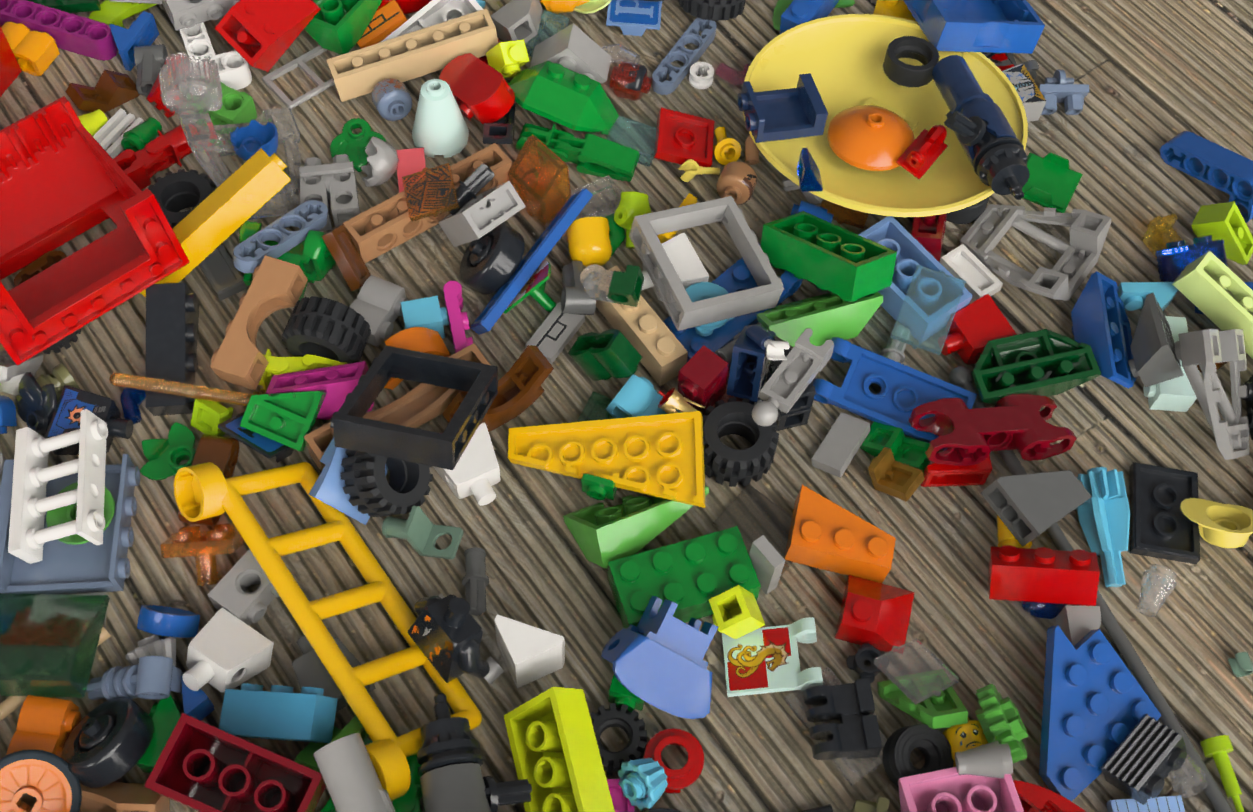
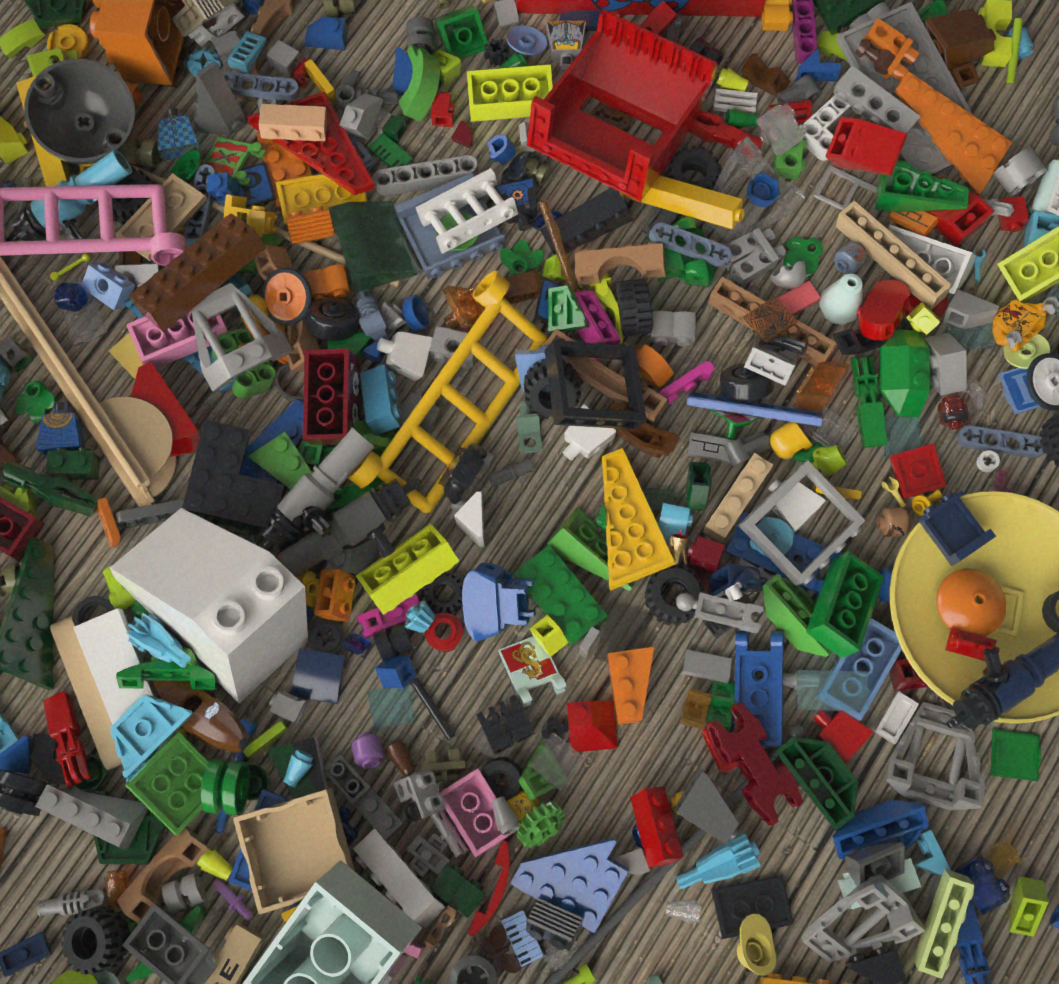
camera: 75 degrees right, 15 degrees up
reddish brown tile [322,224,371,291] -> none
medium azure brick [400,296,449,338] -> none
leg [580,264,644,307] -> none
clear blue slope [797,148,823,192] -> none

